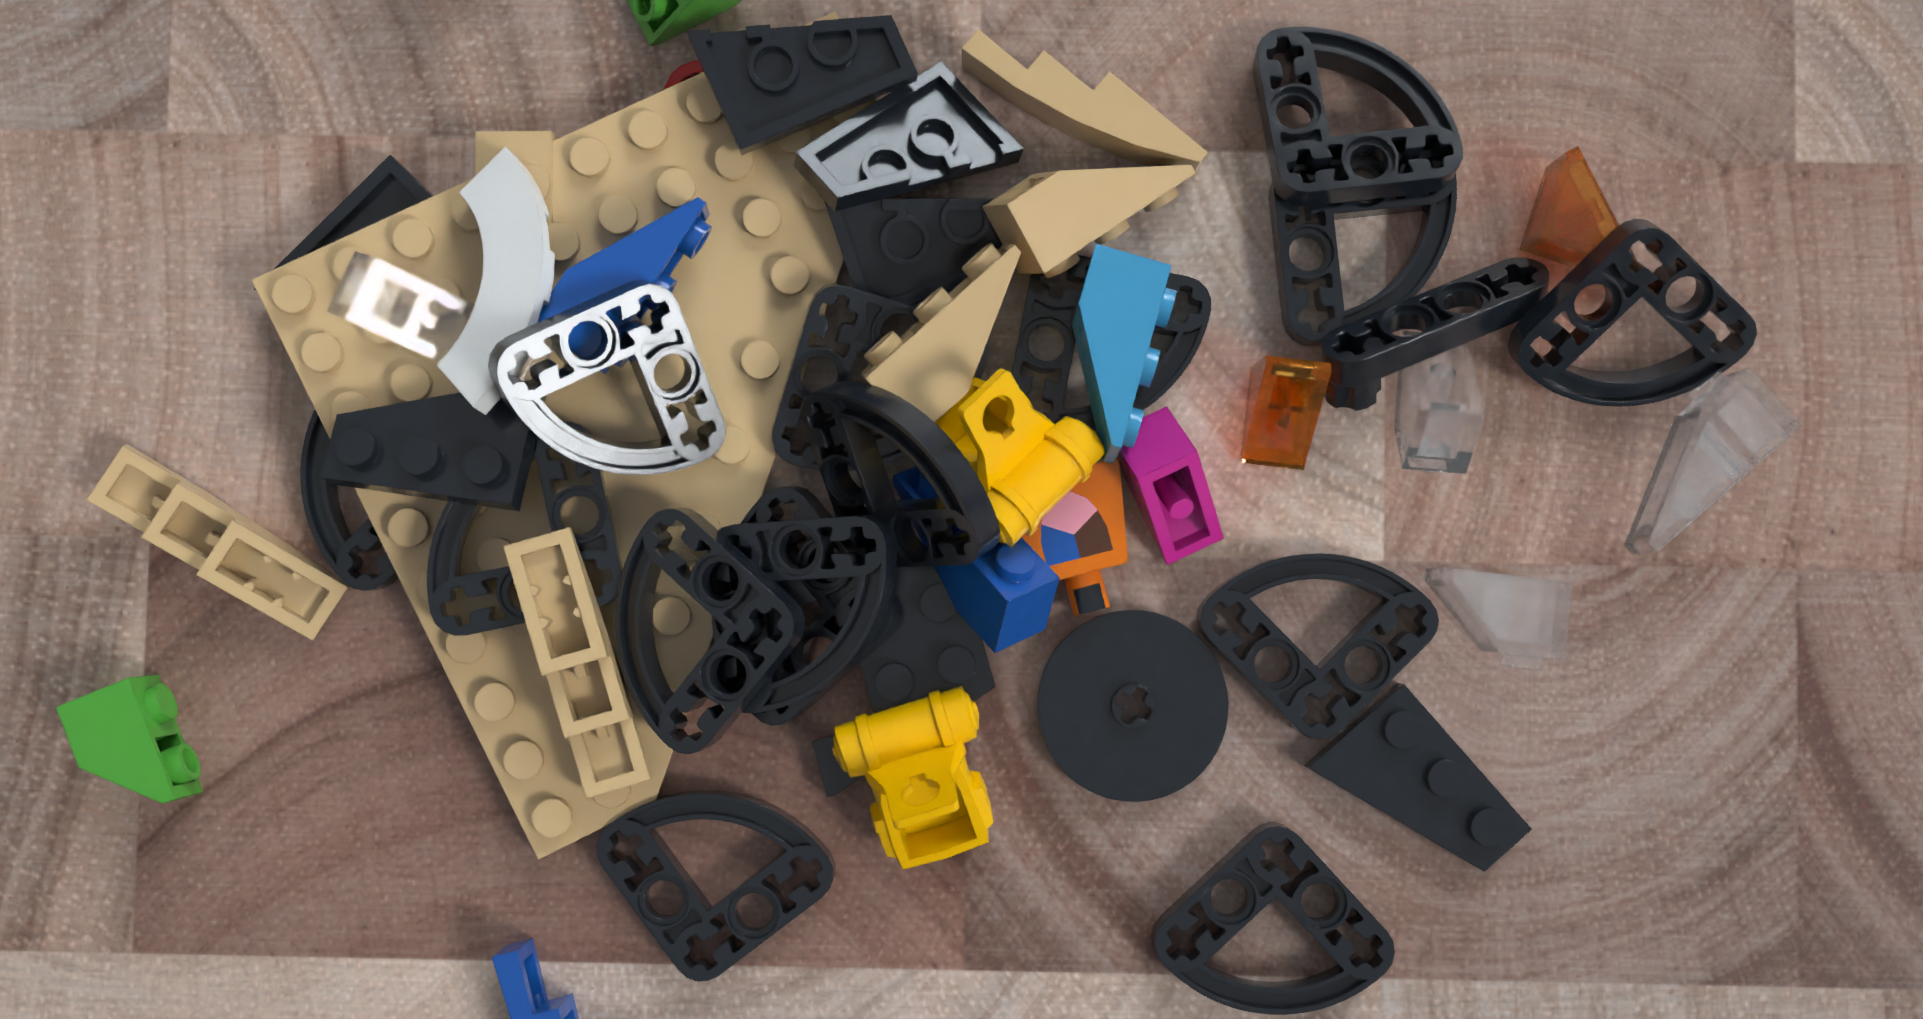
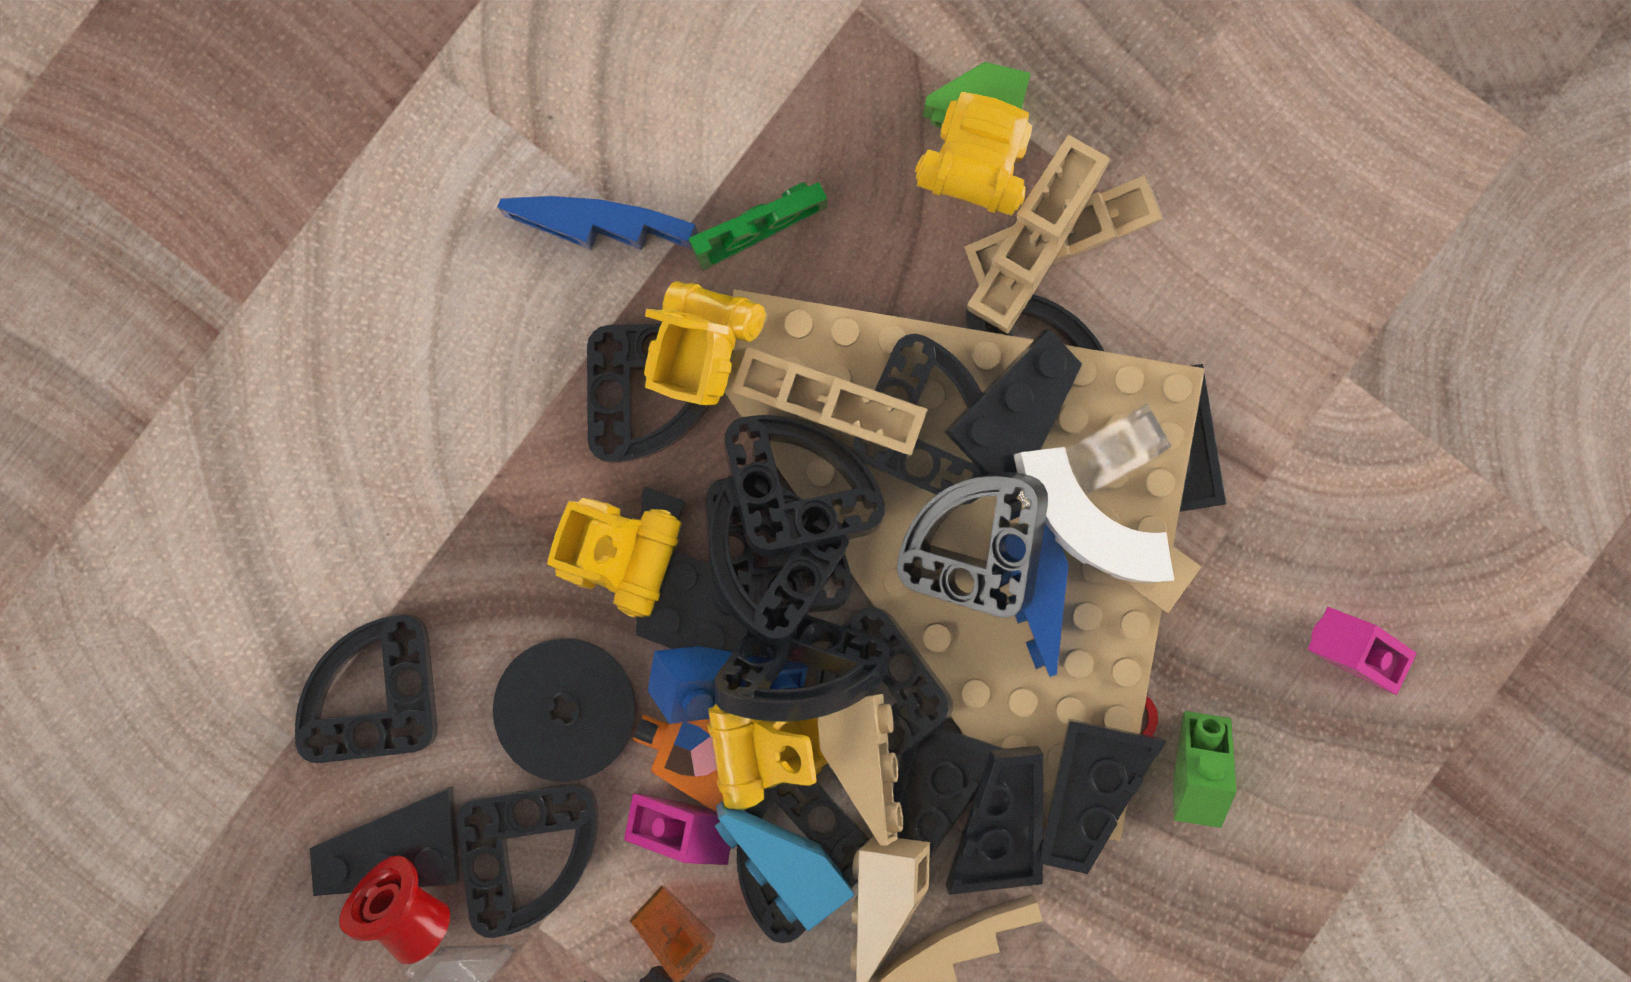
camera: 125 degrees right, 0 degrees up
none -> red piece [339,855,450,964]
none -> yellow piece [644,281,766,405]
none -> green wing [688,182,828,271]
none -> yellow piece [915,92,1032,216]
none -> tan slope [967,134,1110,334]

